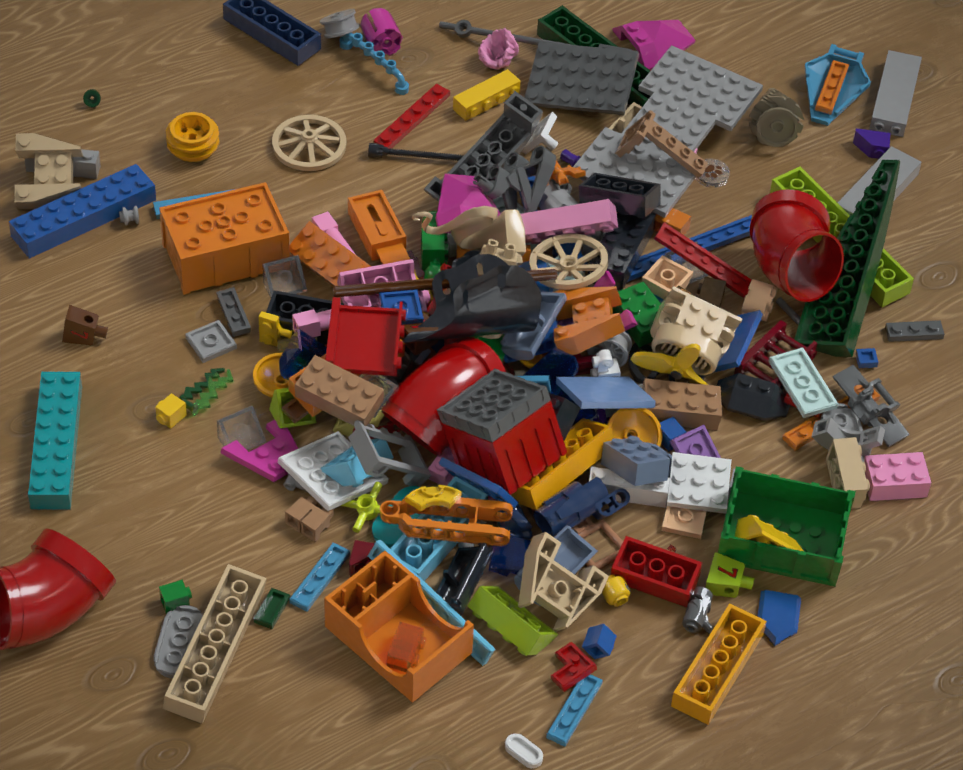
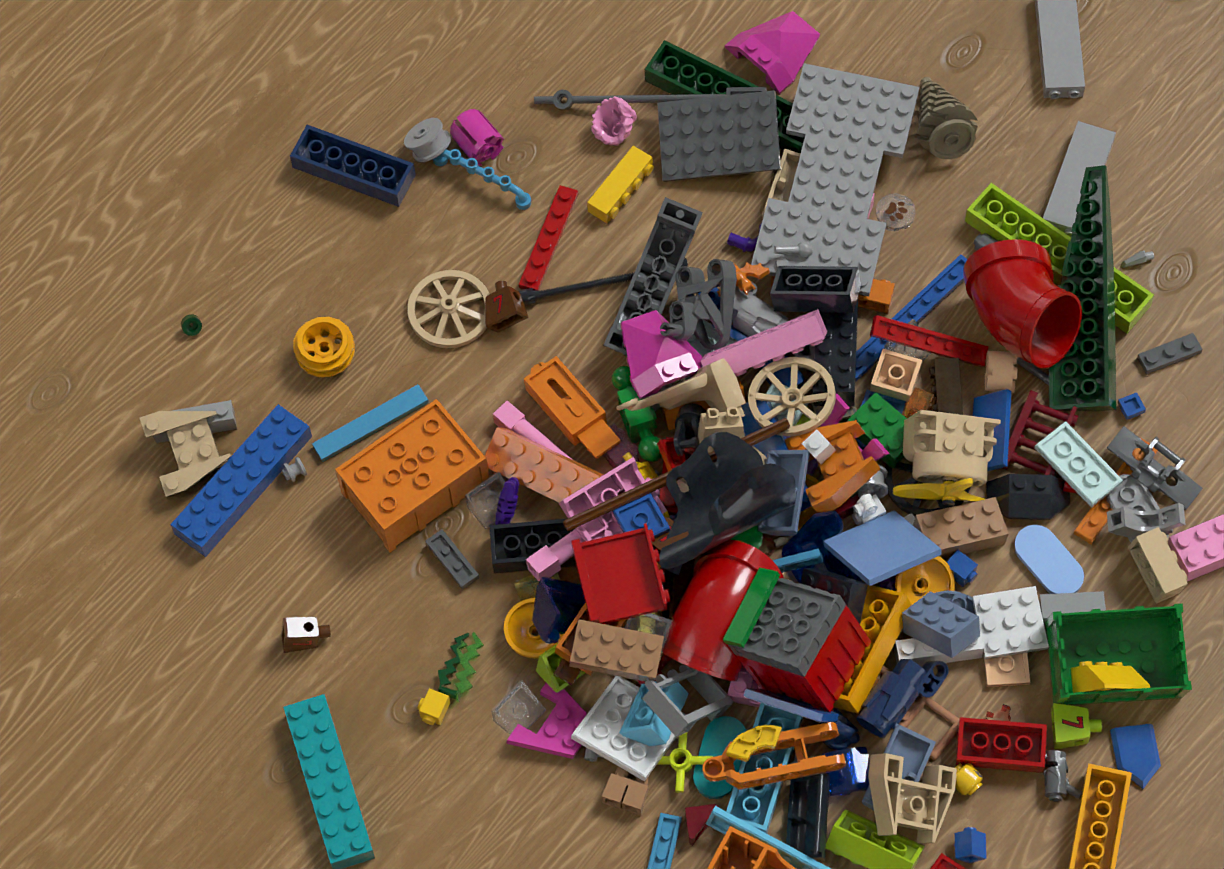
camera: 10 degrees left, 15 degrees up
light grey tile [185,320,237,363] -> none
yellow plate [259,311,292,347] -> none
white tile [522,112,558,155] -> none
medium nougat bracket [615,110,708,177] -> none
medium lavender tile [670,425,721,458] -> none
dark azure windscreen [804,44,871,126] -> none
orange tile [815,60,849,115] -> none
dark purple slope [853,128,890,159] -> none
none -> reddish brown torso [485,281,528,333]
none -> dark purple hinge [495,477,519,525]
none -> green tile [723,567,780,648]
none -> light grey bar [774,241,812,258]
none -> white brick [801,429,836,464]
none -> light blue tile [1015,525,1084,594]
none -> light grey bar [1121,251,1154,268]

